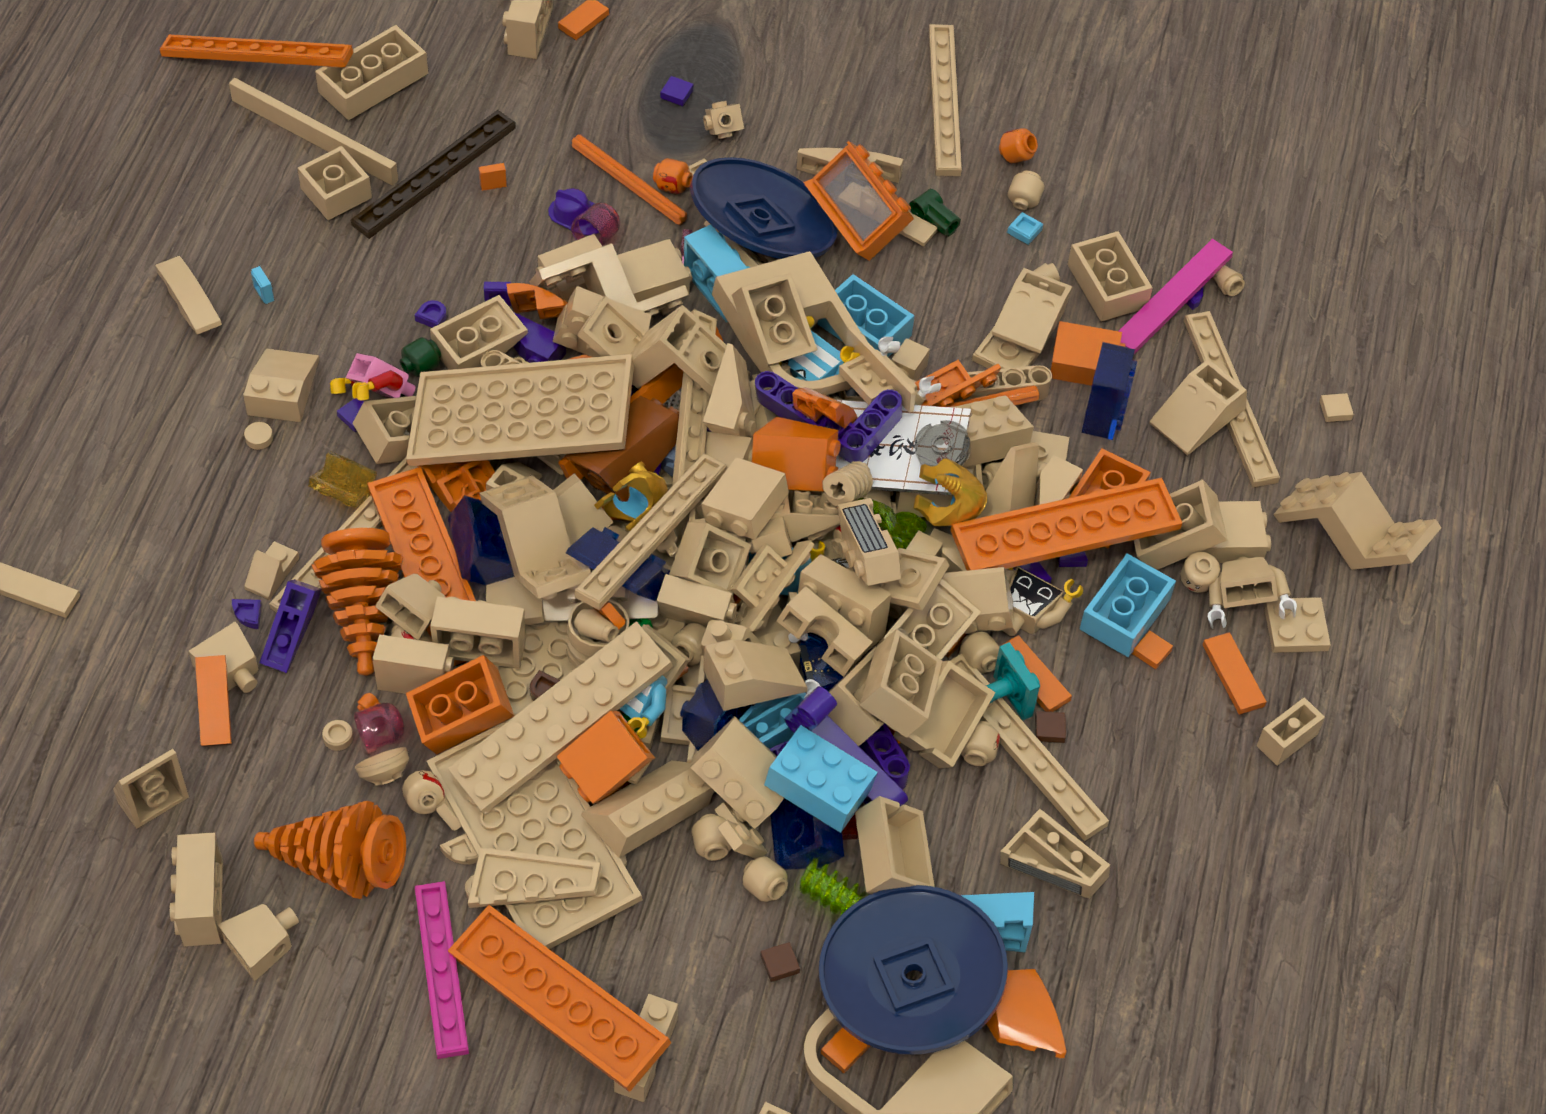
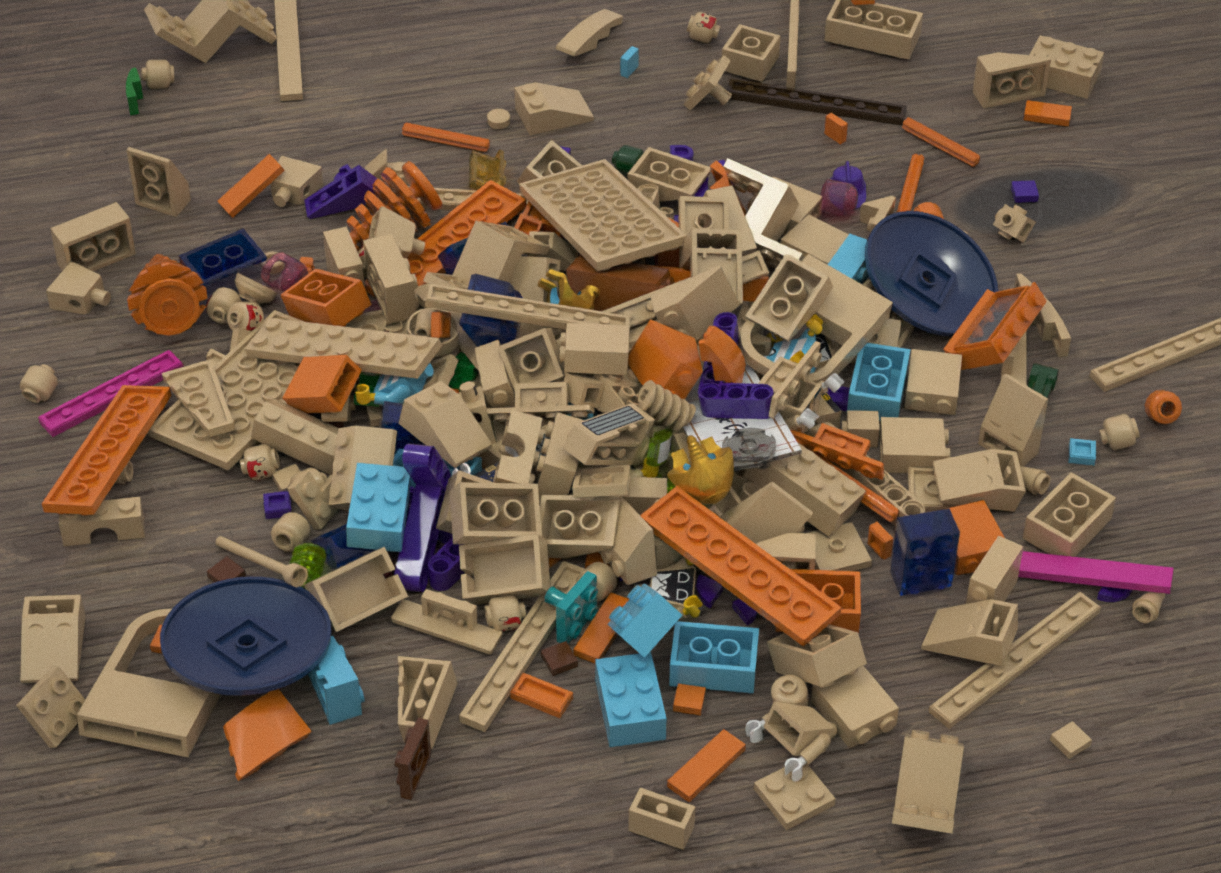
camera: 65 degrees right, 10 degrees down
torso [330,353,415,400] -> none
none -> tan head [19,364,58,403]
none -> clear blue slope [179,228,267,287]
none -> tan head [206,287,242,324]
none -> tan piece [216,536,308,587]
none -> tan head [240,444,281,481]
none -> dark purple tile [263,491,292,519]
none -> tan tile [272,464,301,492]
none -> tan bracket [391,589,503,654]
none -> reddish brown plate [395,718,431,800]
none -> orange axle [402,122,490,152]
none -> orange tile [510,672,573,718]
none -> medium azure brick [595,652,667,747]
none -> medium azure brick [607,583,682,658]
none -> tan plate [684,55,732,110]
none -> tan head [686,12,720,44]
none -> tan slope [860,196,896,233]
none -> orange tile [867,522,893,560]
none -> tan brick [879,417,950,473]
none -> orange axle [902,117,980,167]
none -> tan brick [905,349,962,415]
none -> tan brick [966,536,1024,604]
none -> tan slope [978,374,1048,466]

